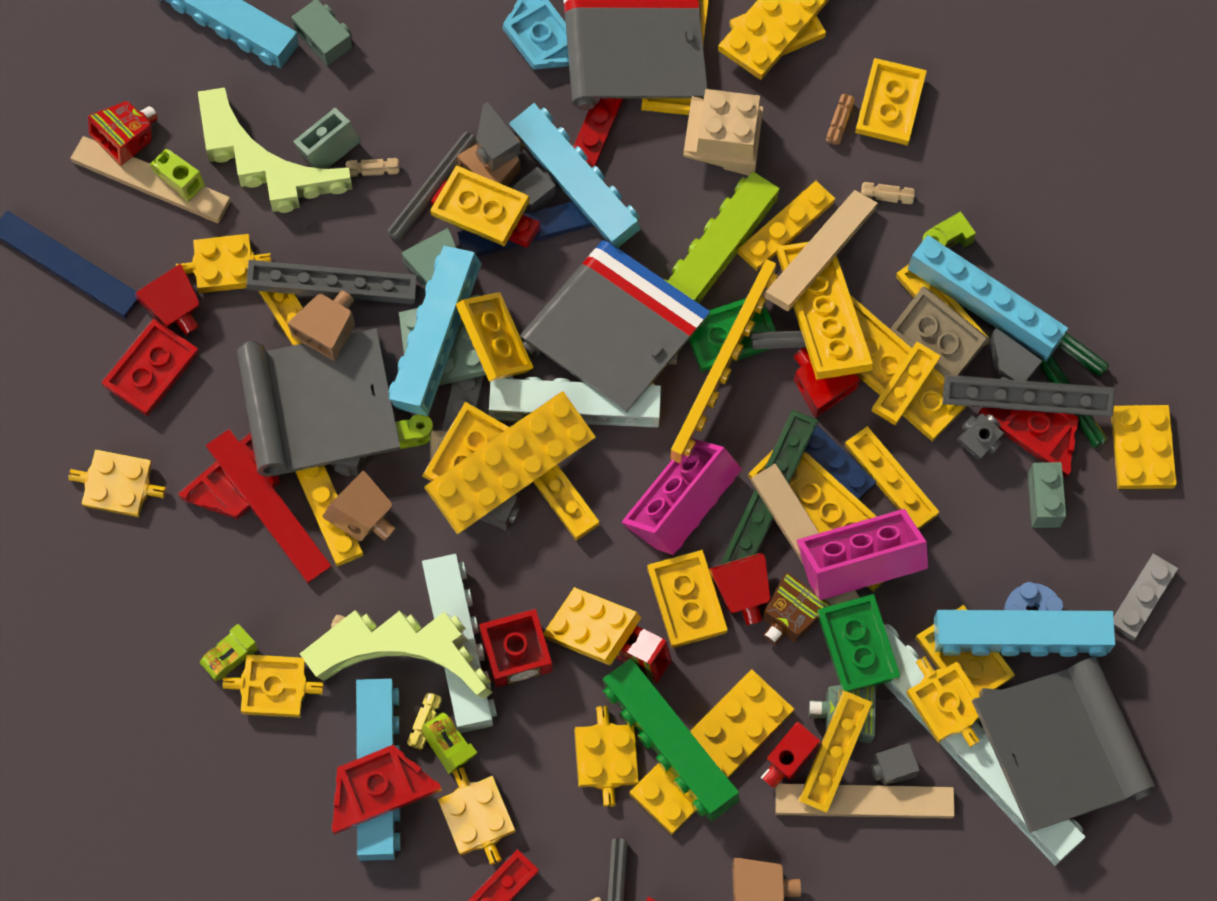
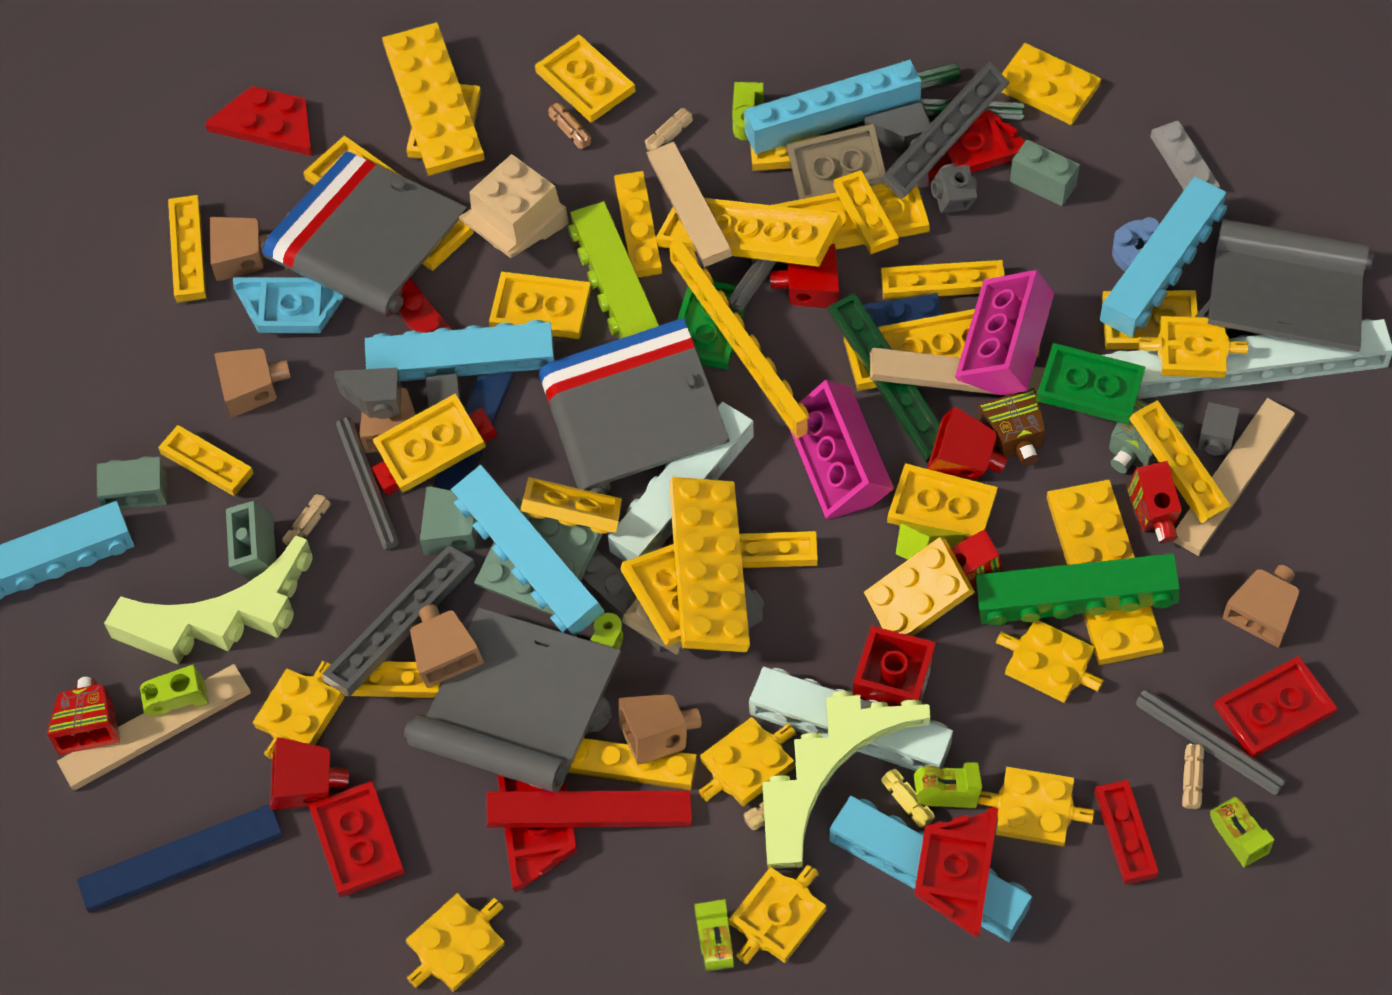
camera: 50 degrees left, 10 degrees down
none -> yellow plate [158,425,254,497]
none -> medium nougat torso [214,348,291,418]
none -> yellow plate [489,272,591,340]
none -> yellow plate [699,717,796,807]
none -> lime slope [896,522,965,560]

